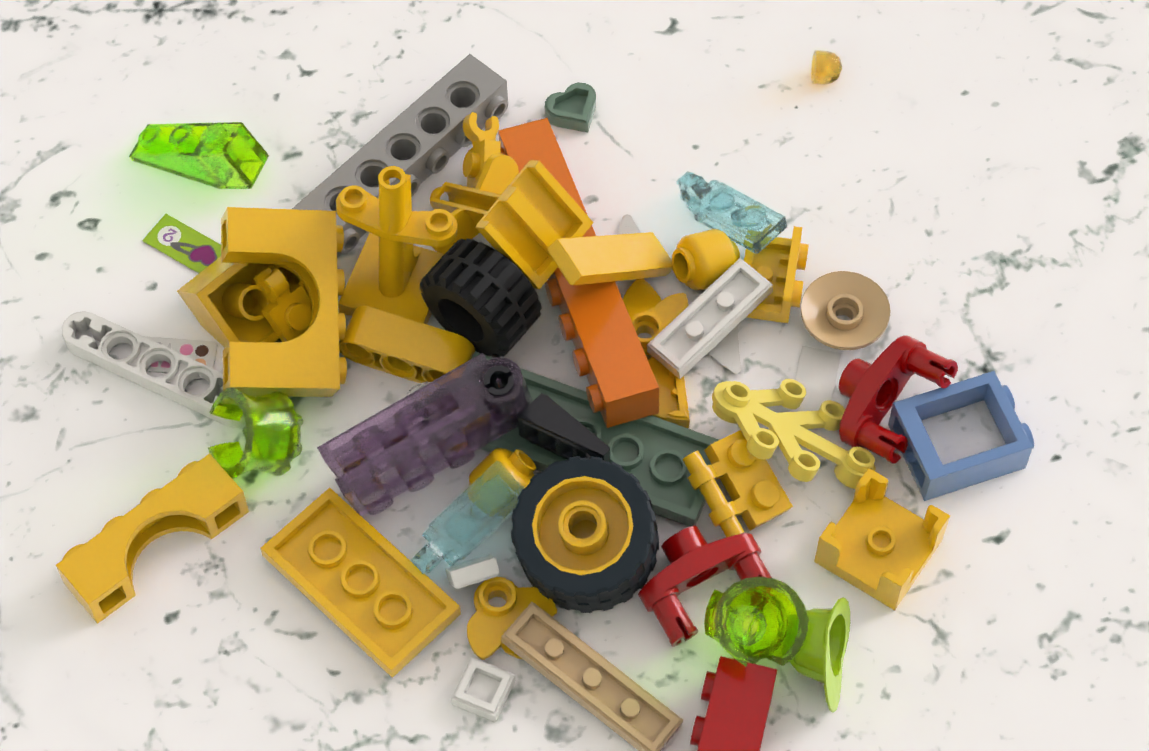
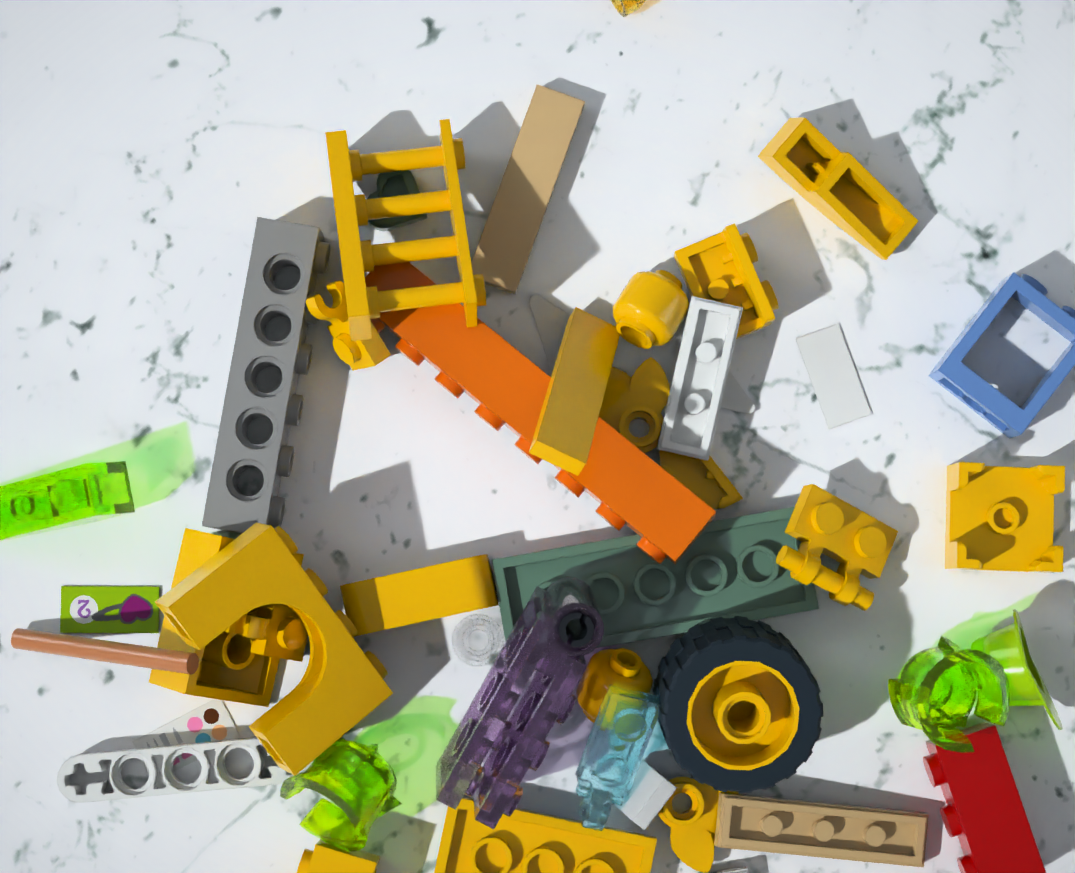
camera: 35 degrees left, 25 degrees up
yellow piece [336,166,458,325] -> none
black tyre [420,238,542,358] -> none
yellow piece [429,153,594,289] -> none
black slope [518,393,610,462] -> none
red connector [638,526,780,647] -> none
clear light blue hinge [676,171,787,254] -> none
light yellow plant [712,379,876,489] -> none
tan dish [800,271,890,350] -> none
red connector [839,335,958,464] -> none
none -> nougat bar [11,628,199,675]
none -> yellow fence [325,119,486,341]
none -> tan tile [471,84,585,295]
none -> yellow slope [758,117,919,260]

